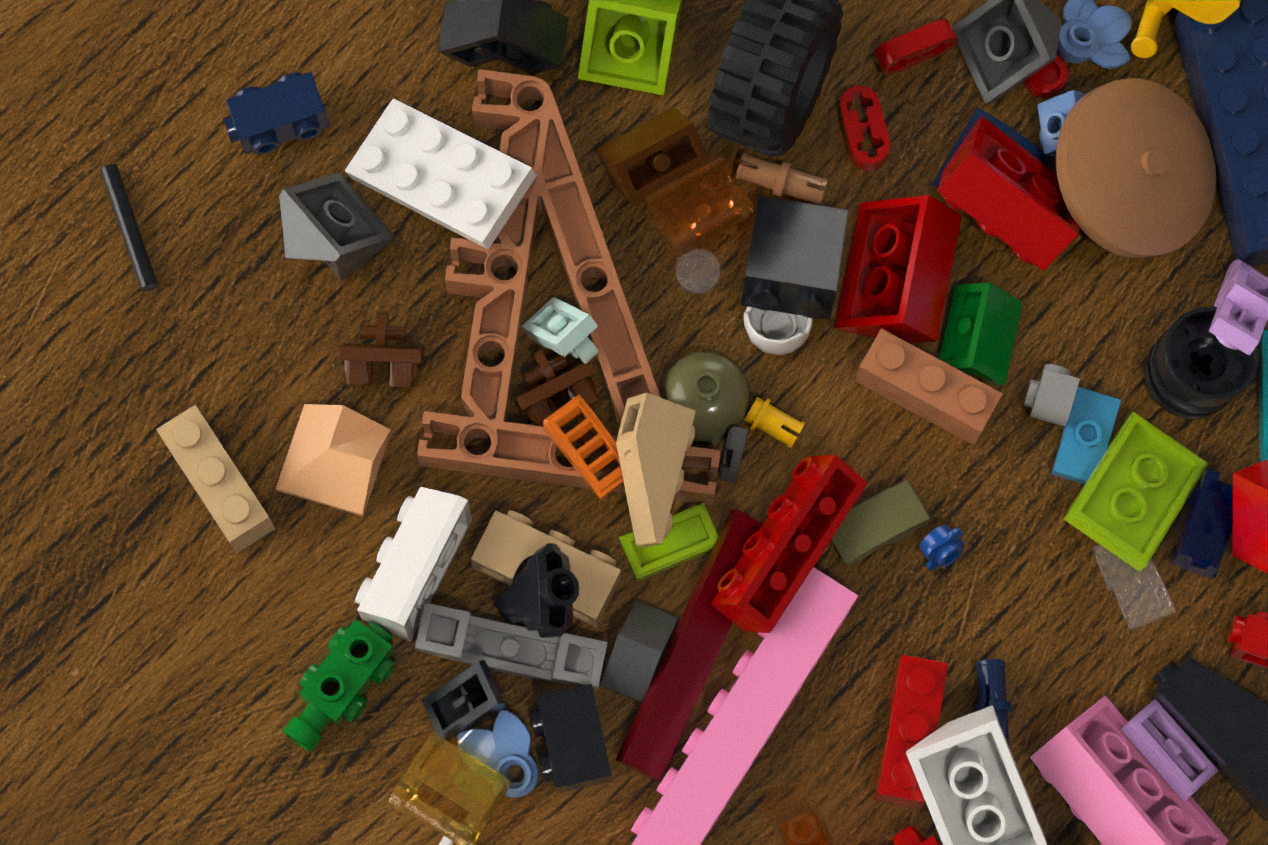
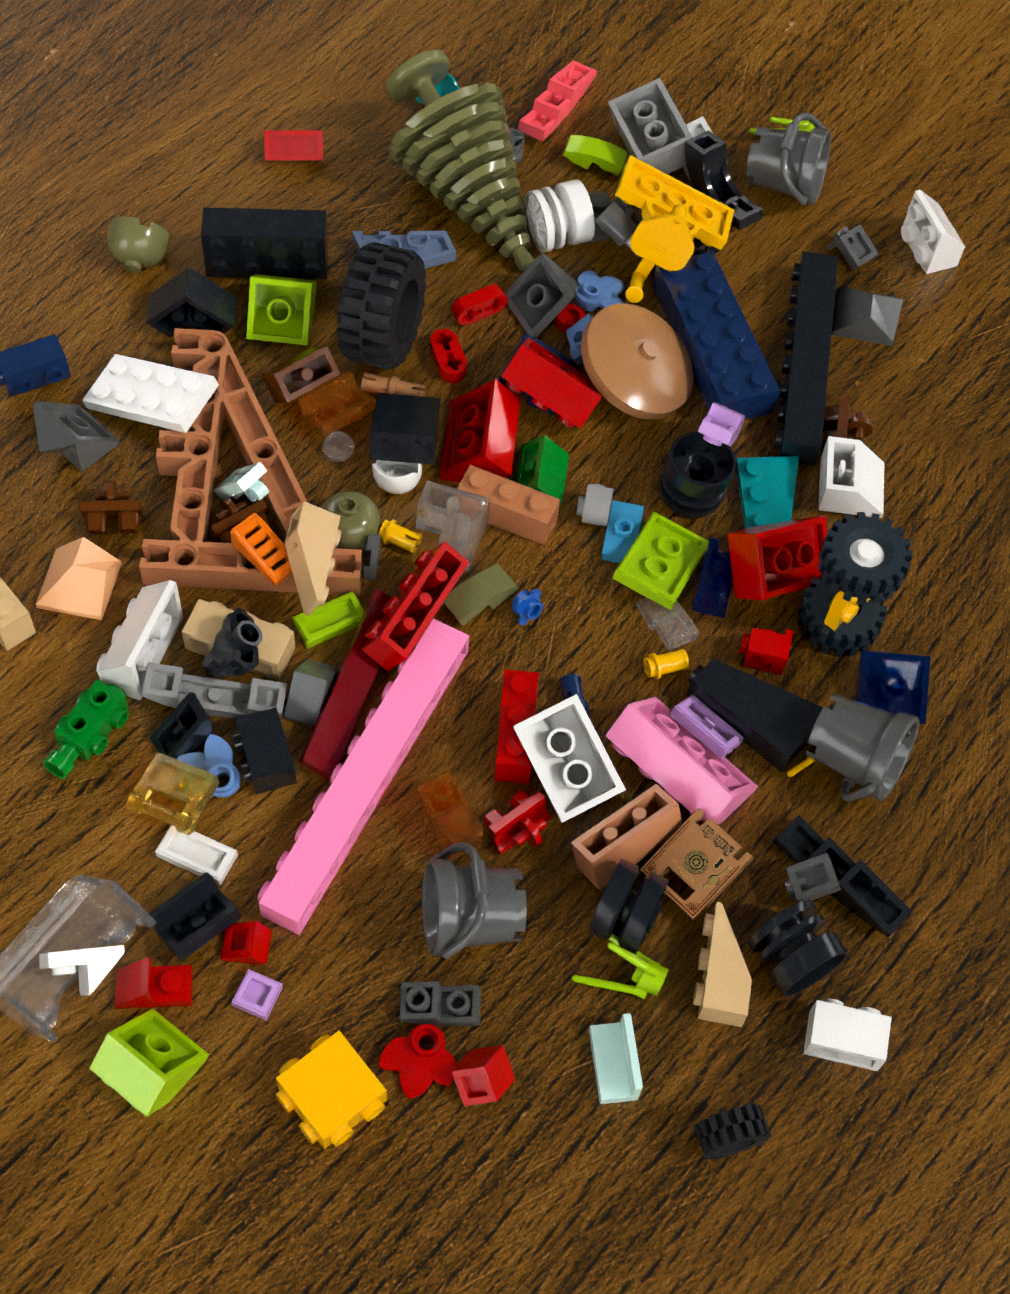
camera: 10 degrees left, 15 degrees down
none -> clear brick [416,481,490,572]
none -> yellow pin [643,649,689,679]

